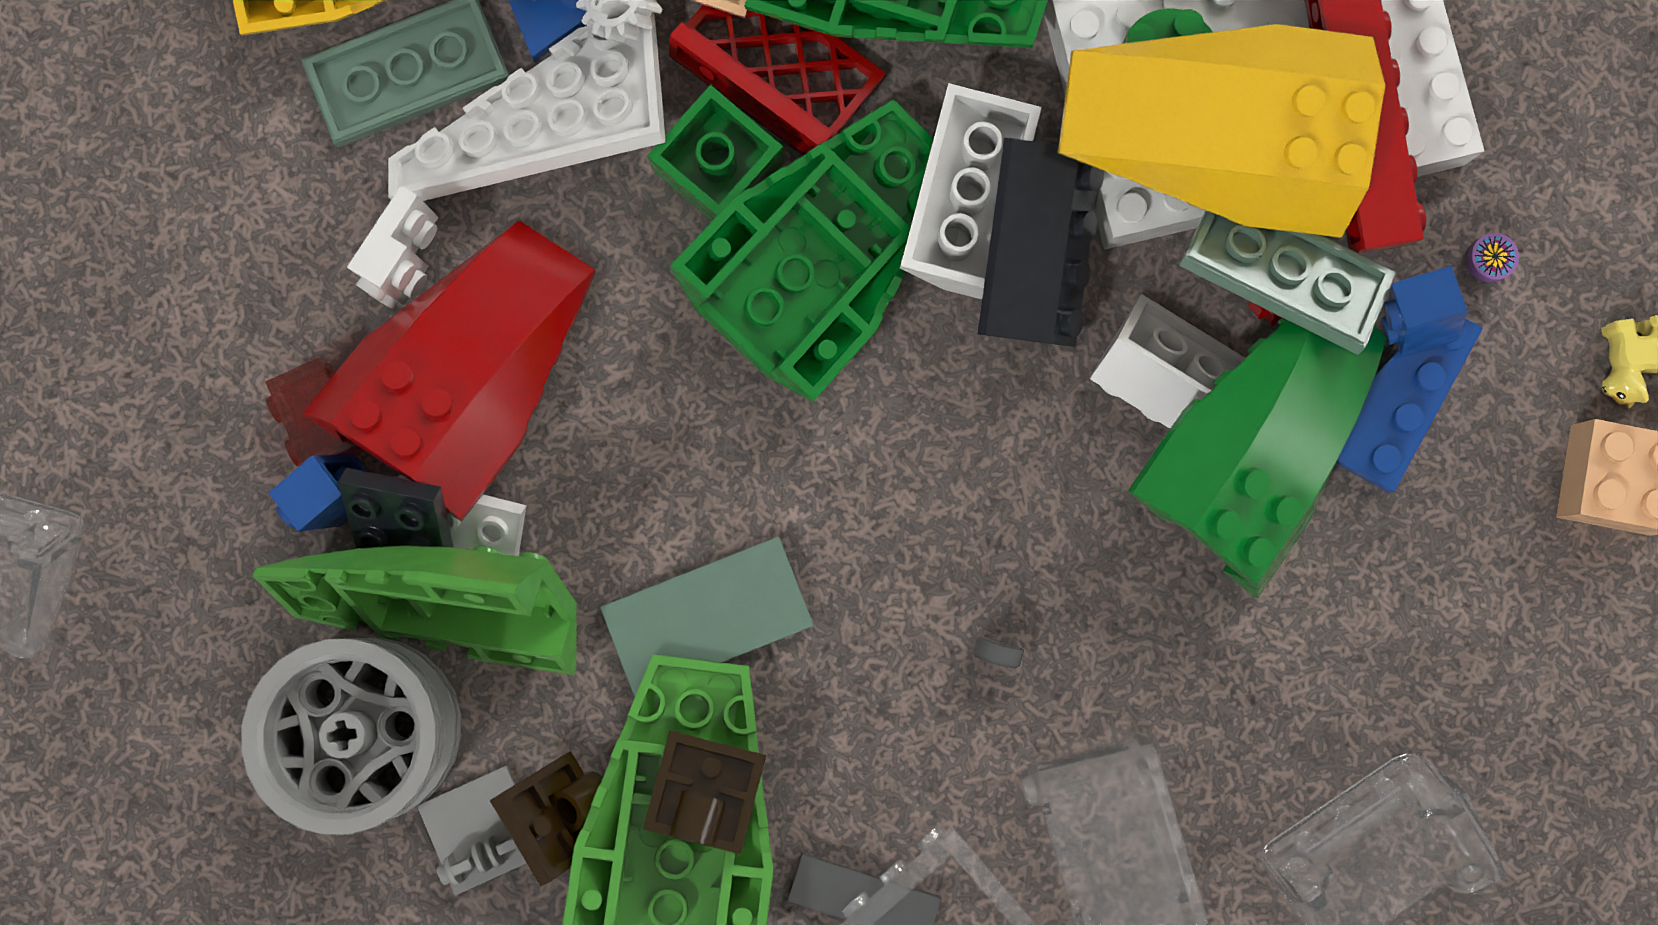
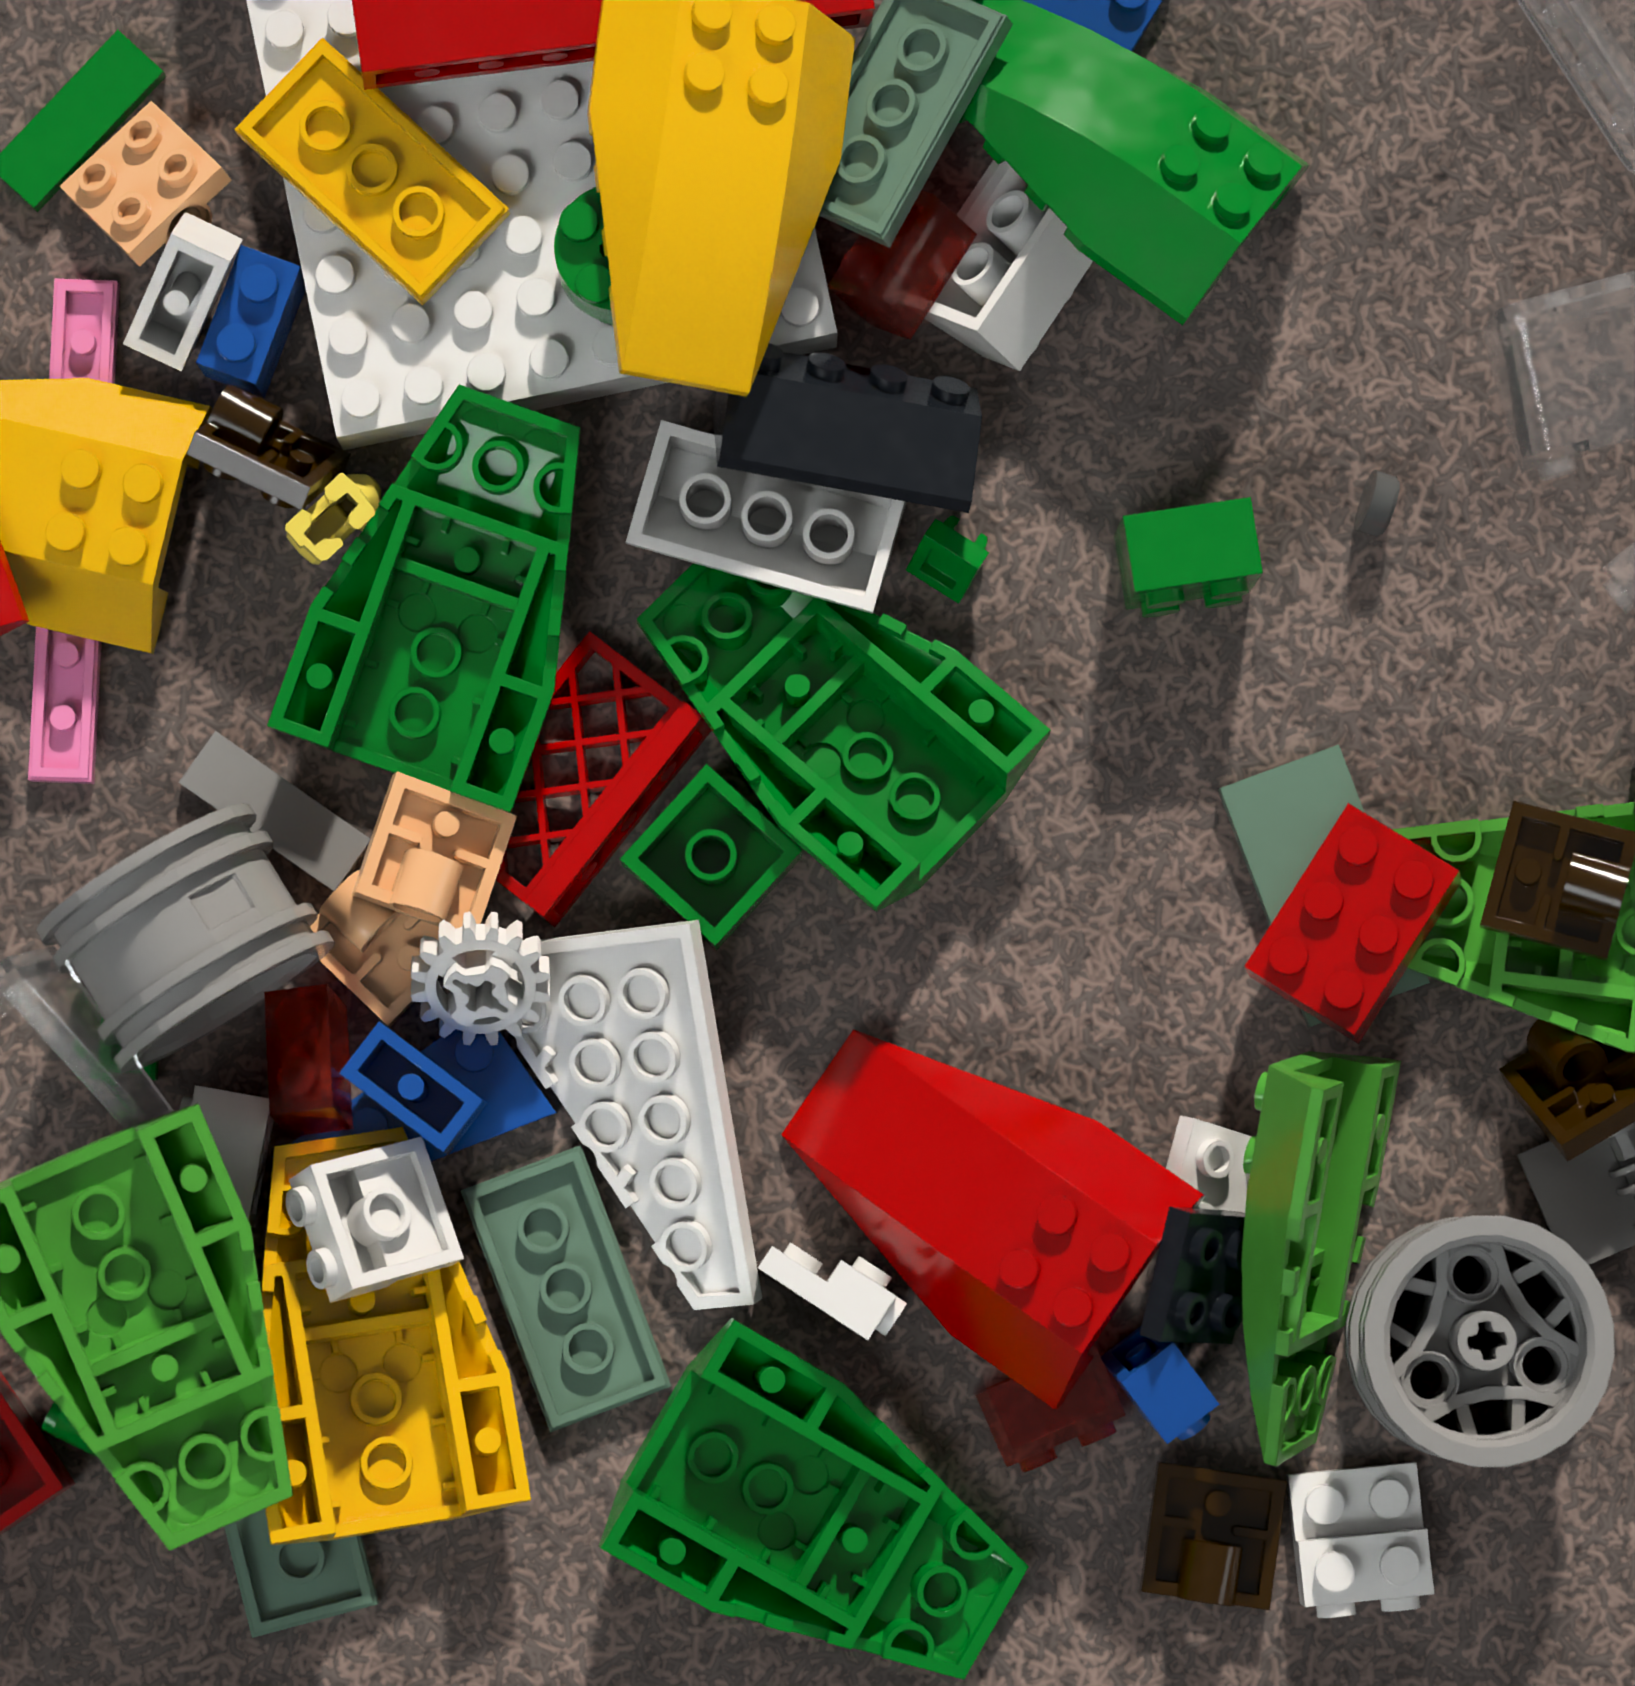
camera: 90 degrees left, 0 degrees up
none -> green wedge [599,1318,1029,1680]
none -> clear red brick [827,190,977,340]
none -> green tile [906,515,989,604]
none -> green brick [1114,497,1263,618]
none -> dark brown plate [1139,1461,1287,1610]
none -> red brick [1244,803,1462,1044]
none -> white plate [1286,1462,1434,1618]

